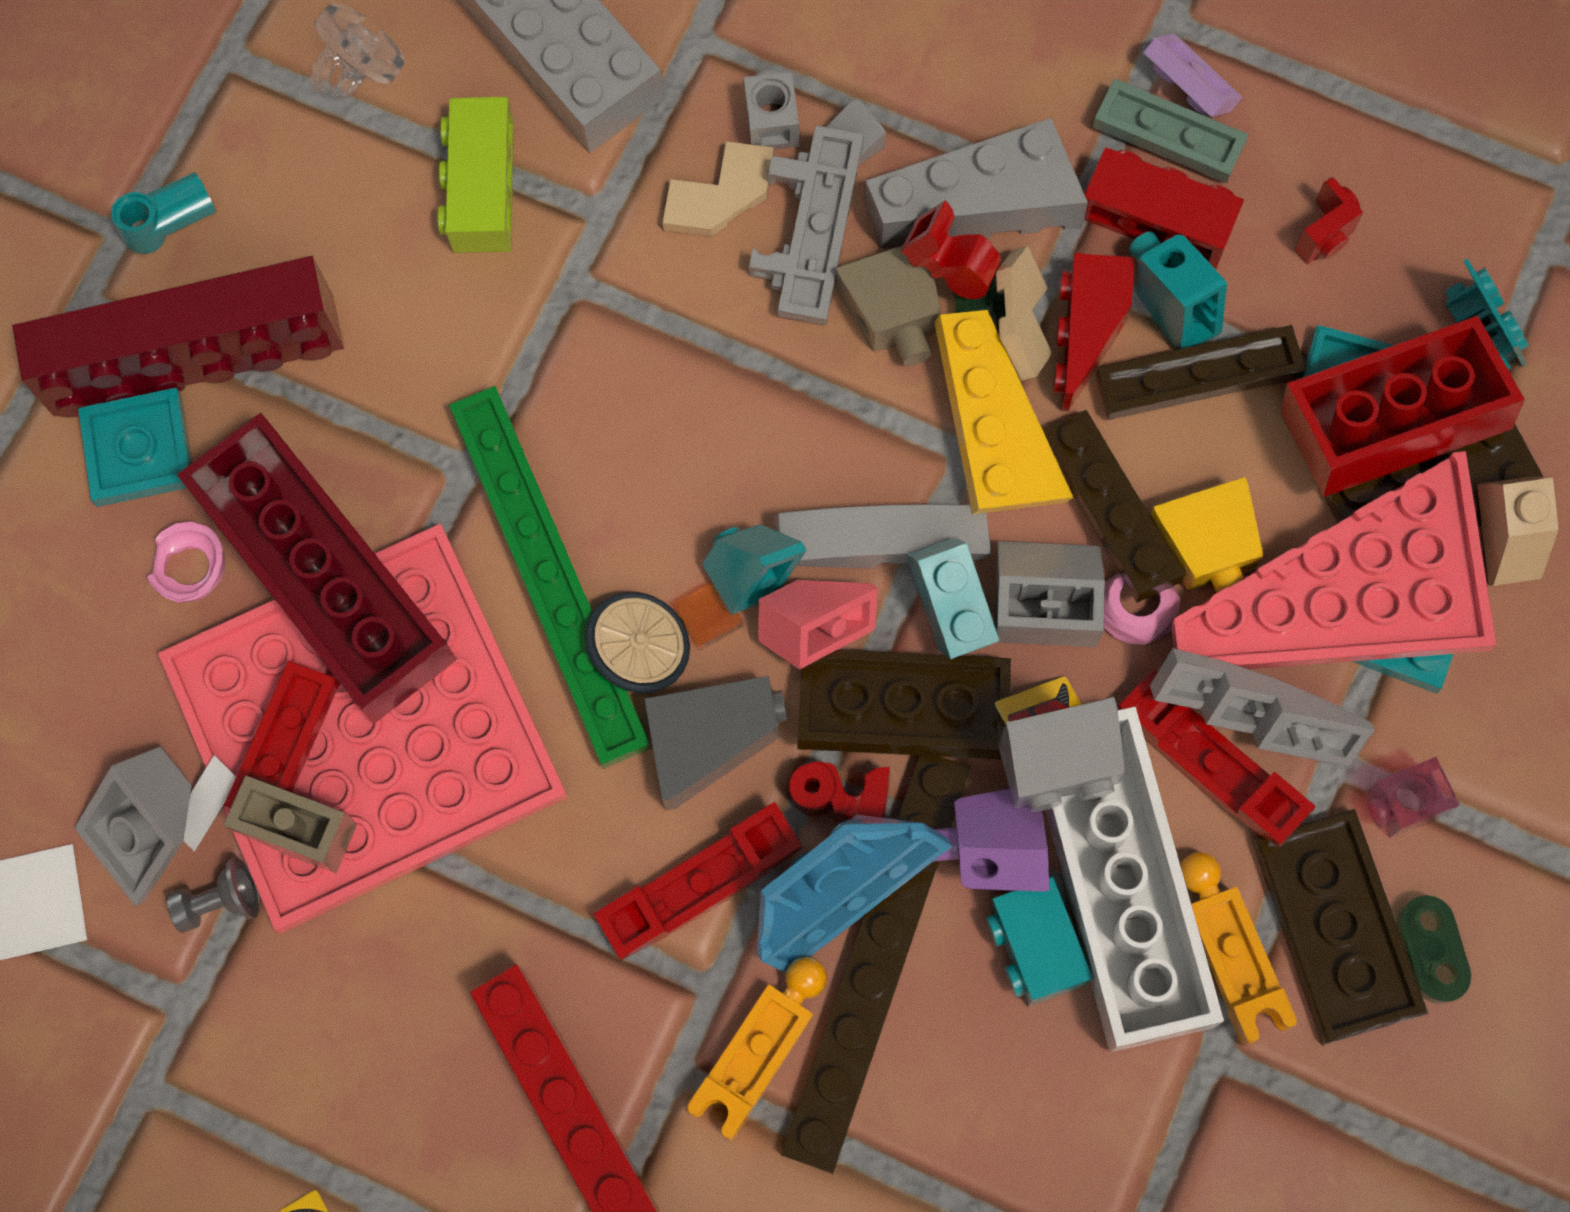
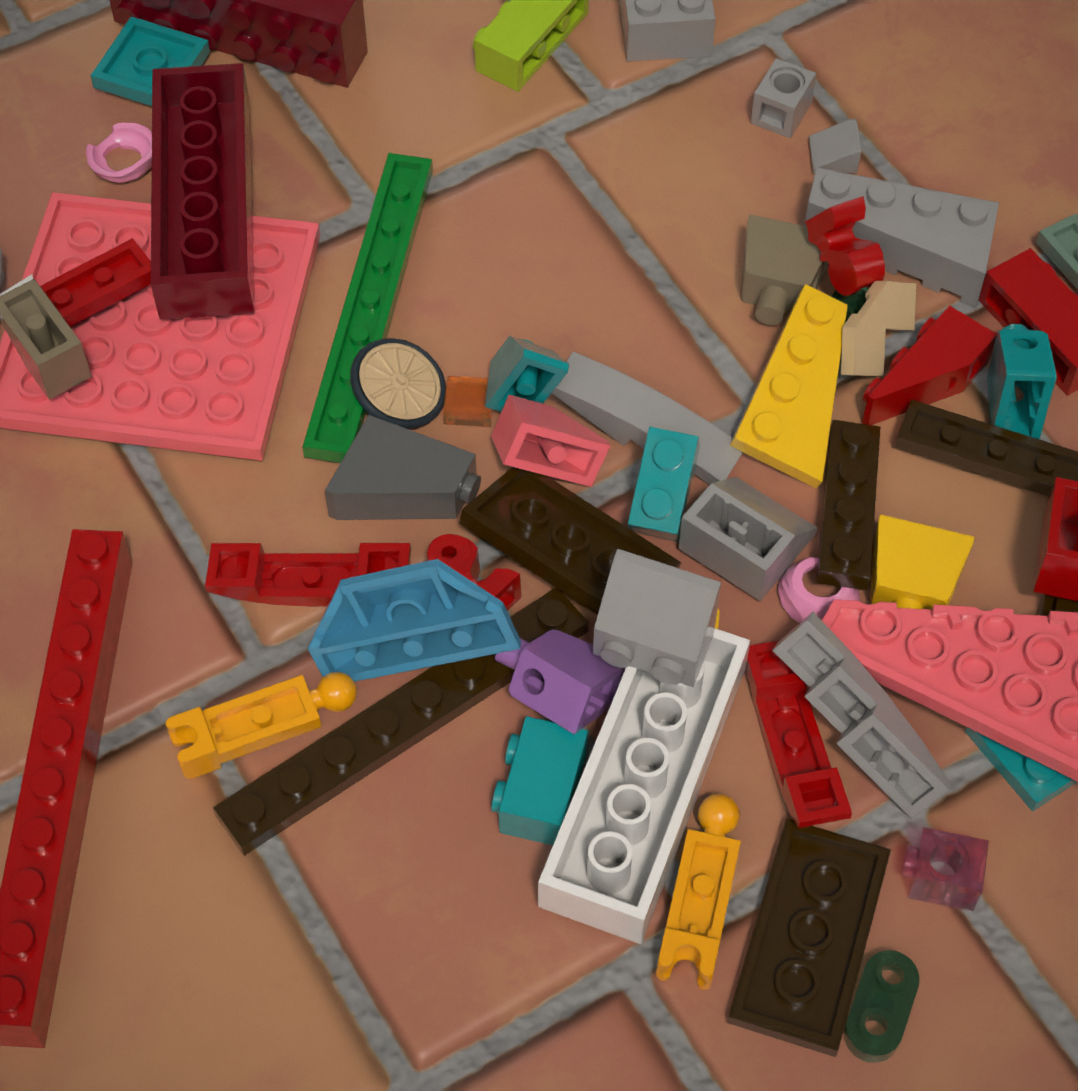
camera: 30 degrees right, 15 degrees down
tan tile [663,141,774,237] -> none
light grey hinge [749,125,864,325] -> none

